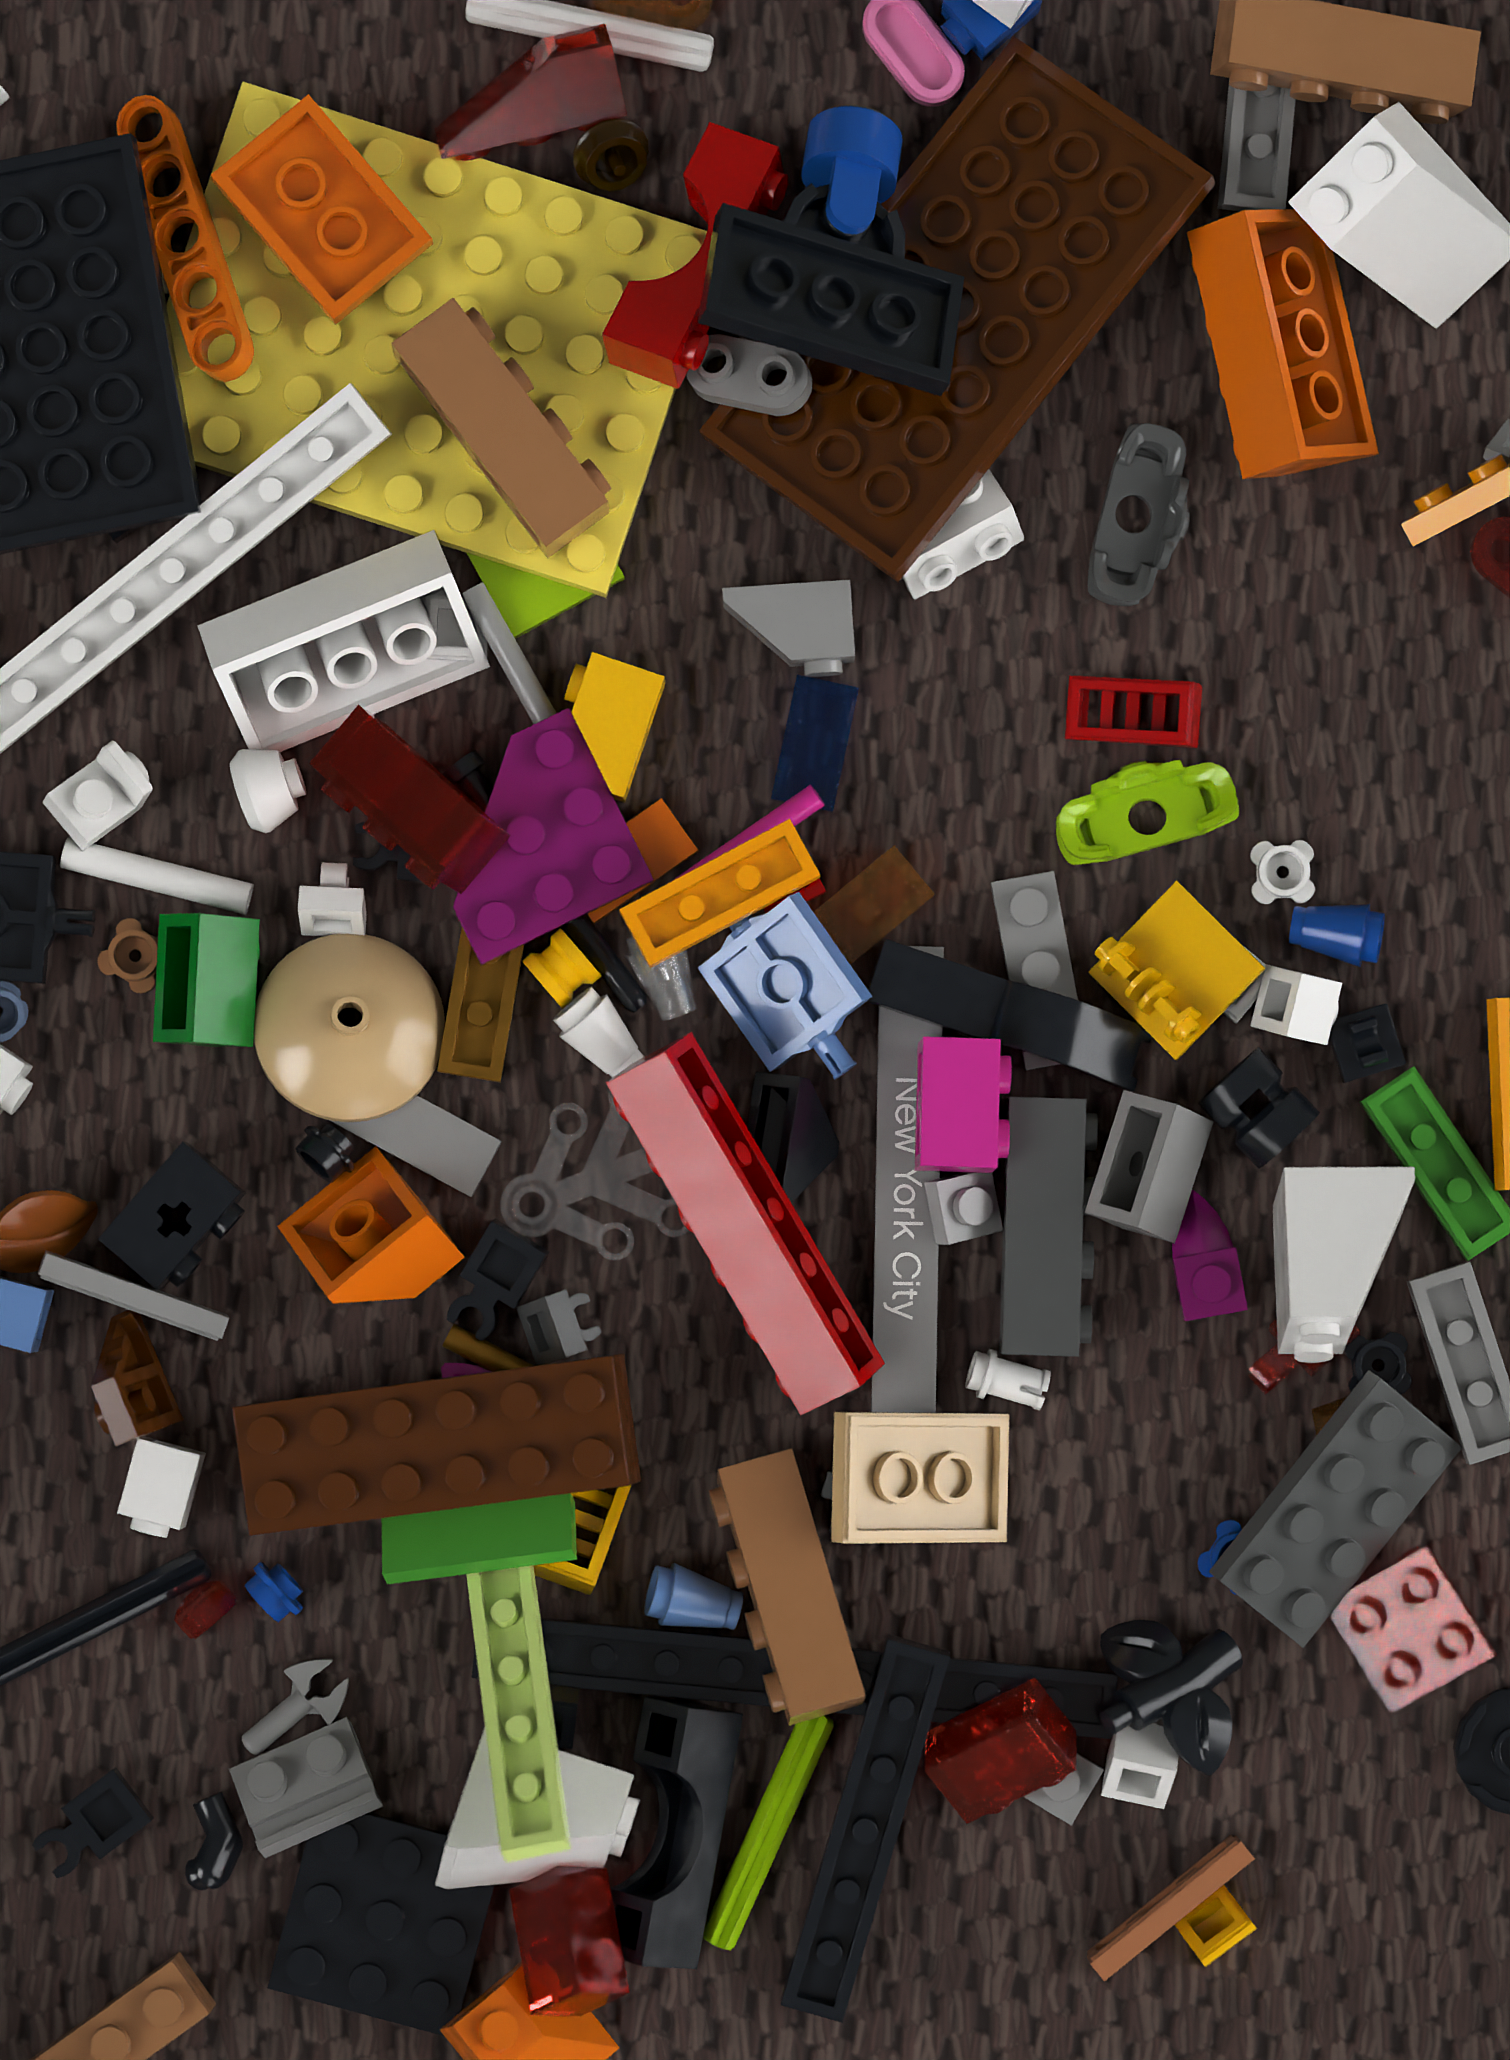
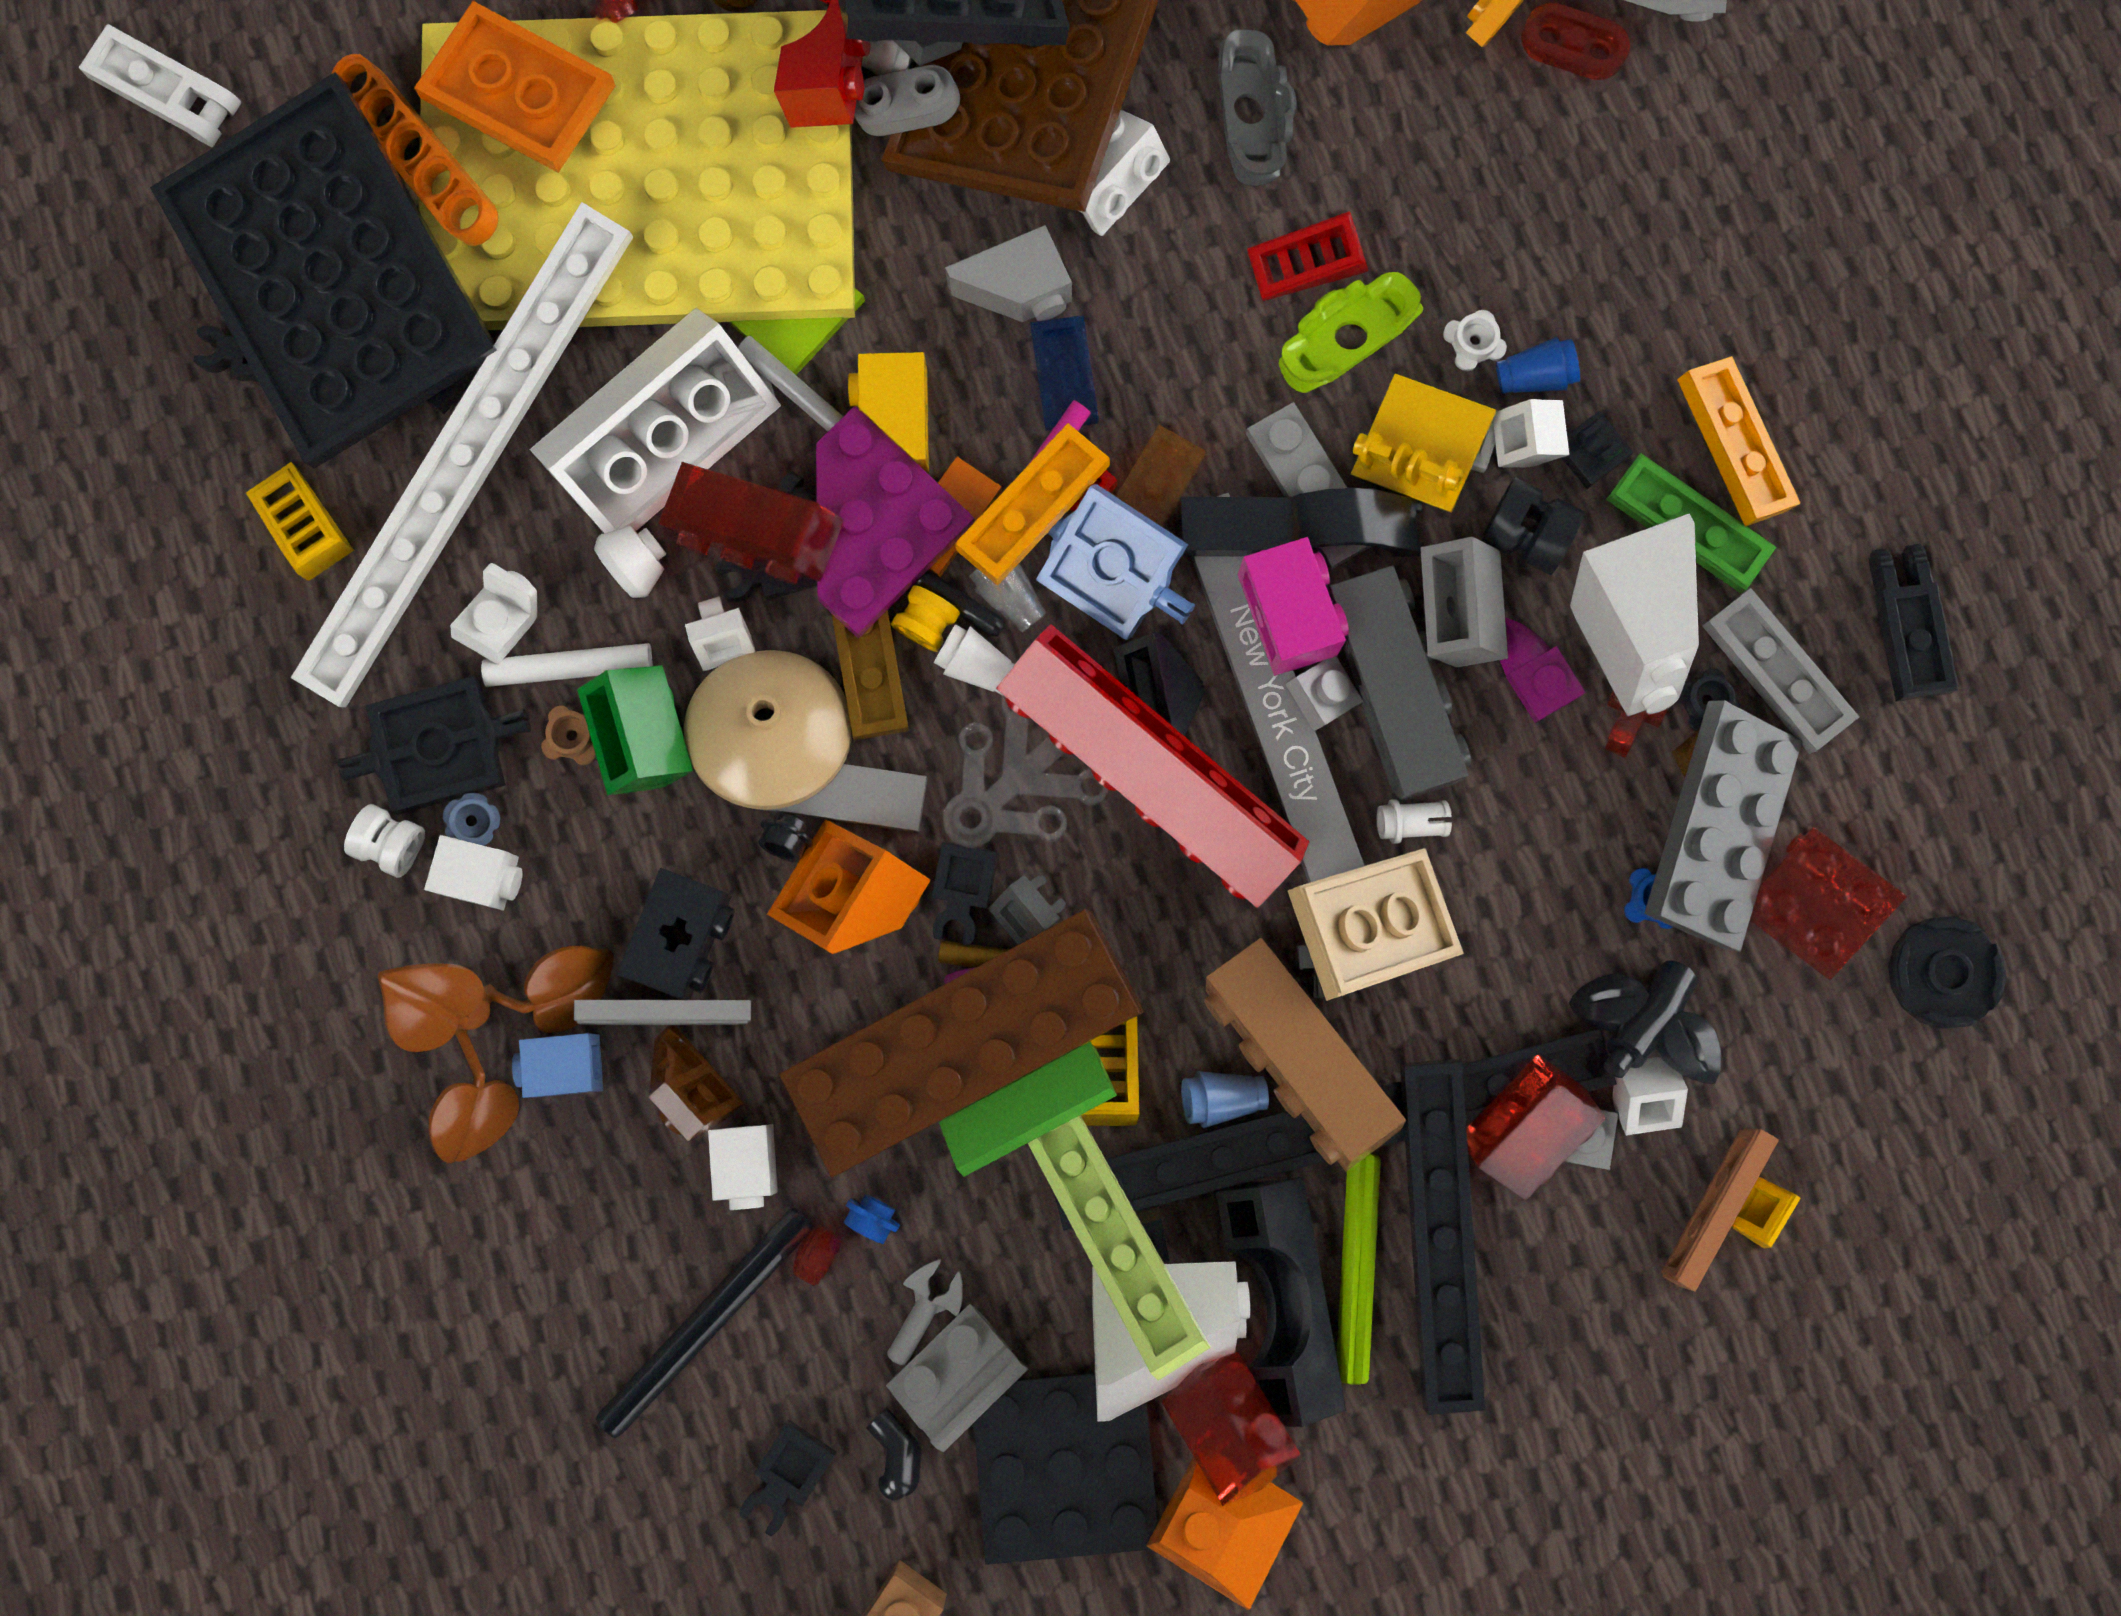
camera: 20 degrees left, 5 degrees down
medium nougat brick [391,297,611,558] -> none

